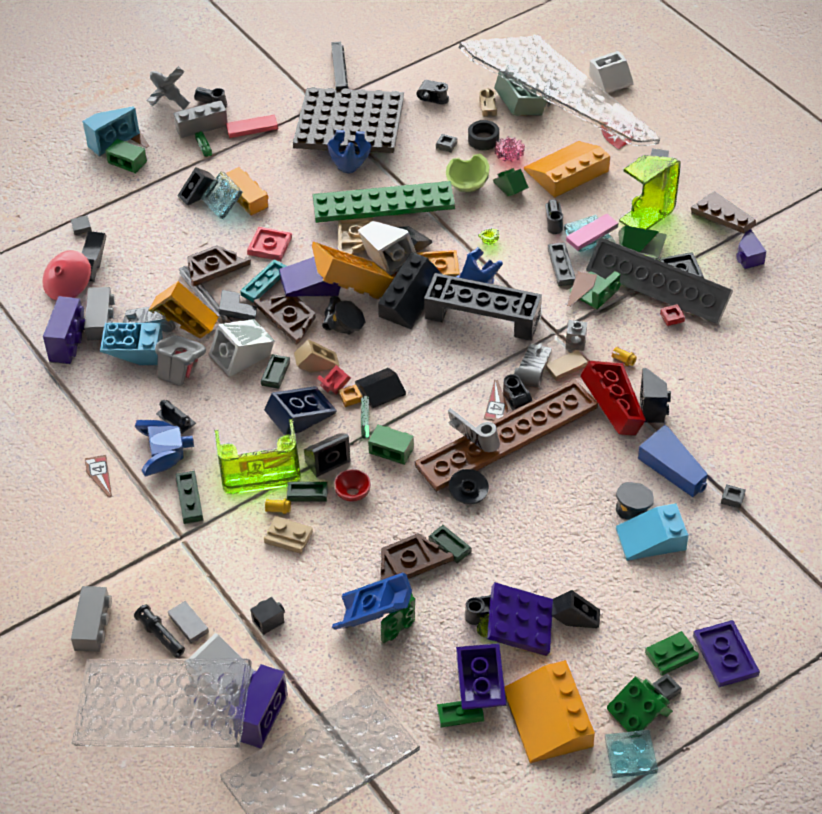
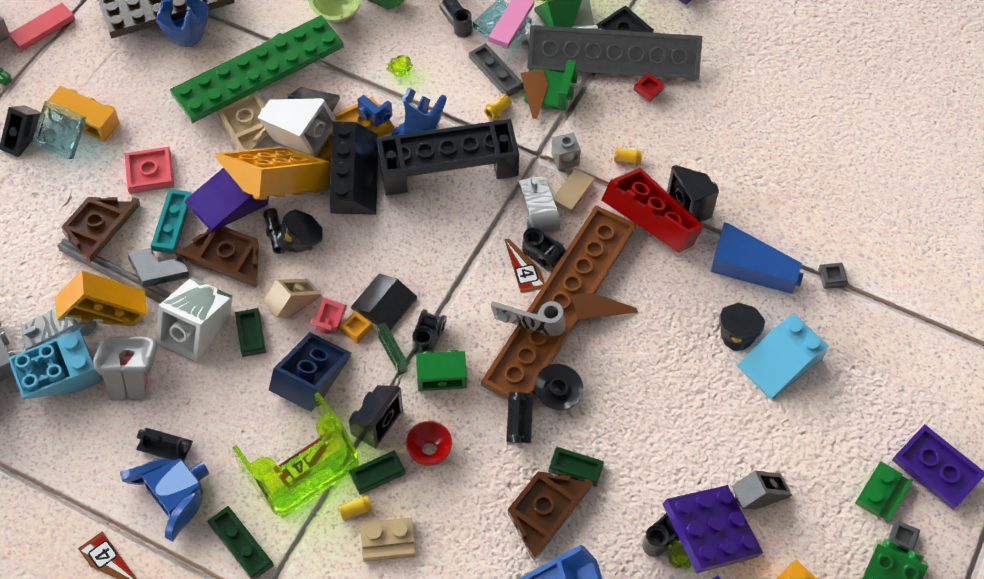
camera: 30 degrees left, 10 degrees up
none -> blue bracket [357,95,393,128]
none -> black piece [412,309,447,354]
none -> yellow pin [484,94,512,120]
none -> black hinge [506,392,534,443]
none -> dark orange sticker [572,293,638,320]

